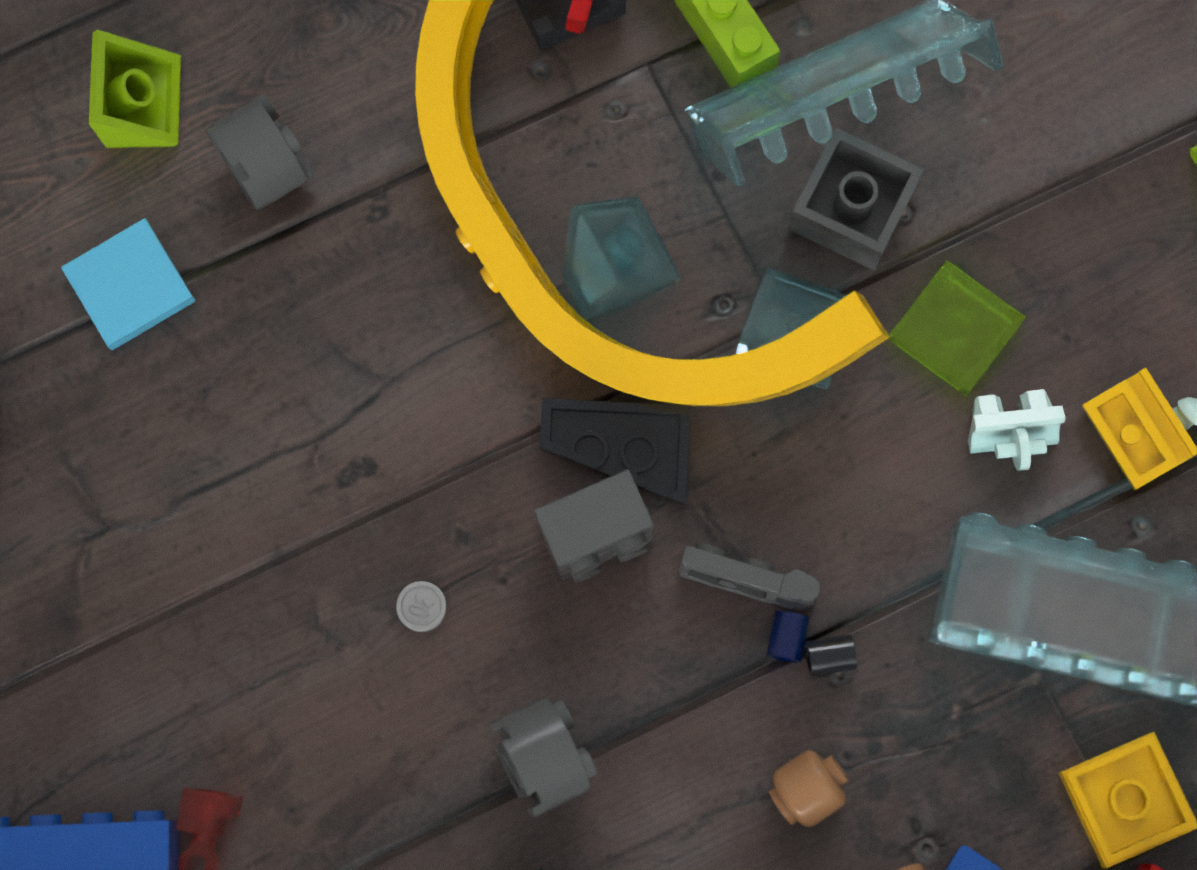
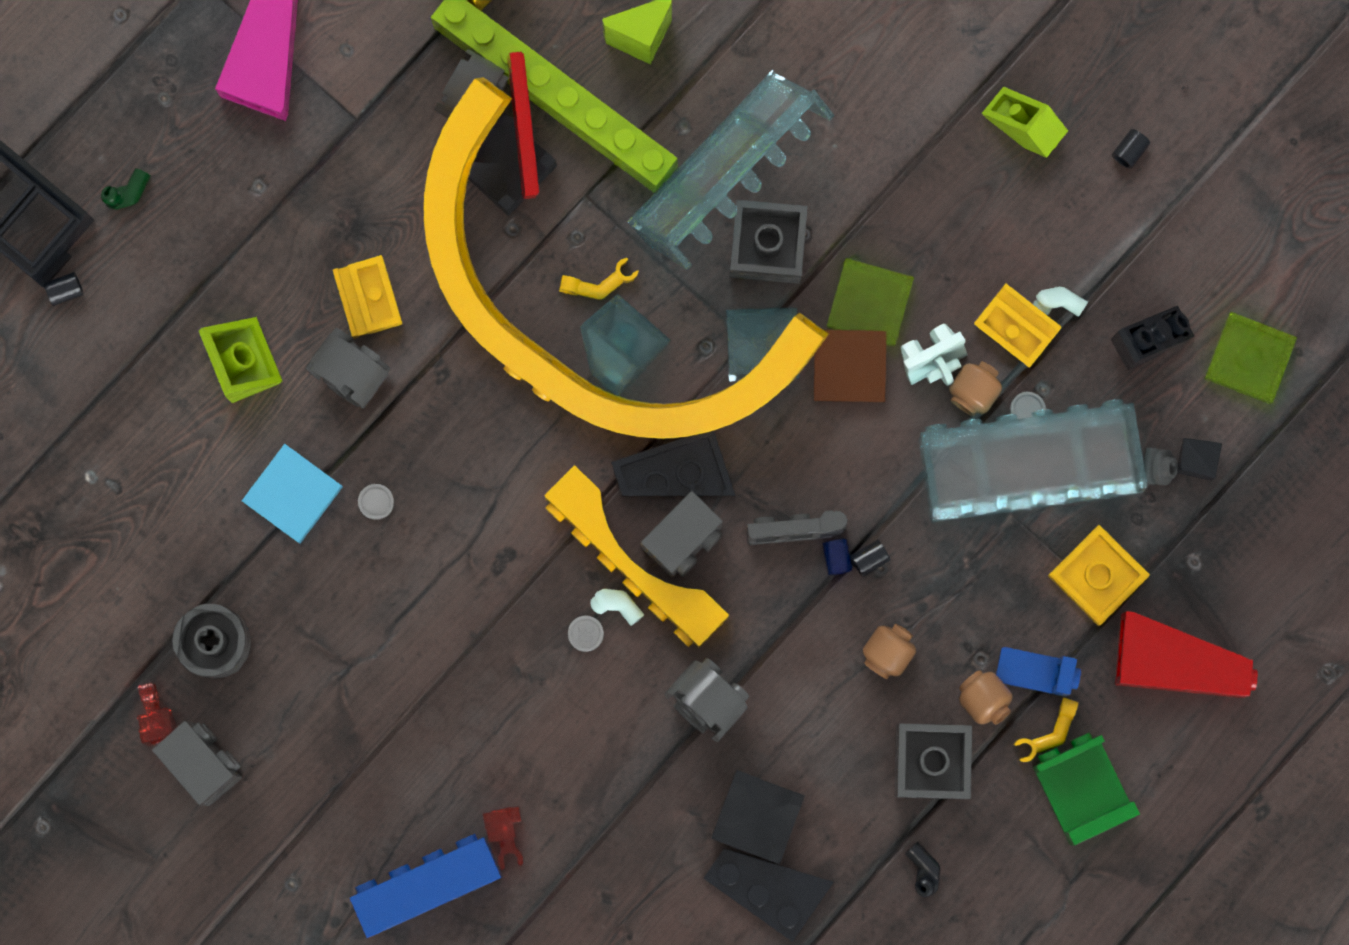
camera: 25 degrees left, 5 degrees up
none -> yellow plate [333,255,403,339]
none -> light grey piece [358,484,394,520]
none -> yellow arch [544,465,729,648]
none -> yellow arm [559,258,639,300]
none -> light aqua arm [590,589,644,626]
none -> reddish brown tile [814,329,887,402]
none -> medium nougat head [949,361,1002,416]
none -> light grey piece [1010,392,1046,427]

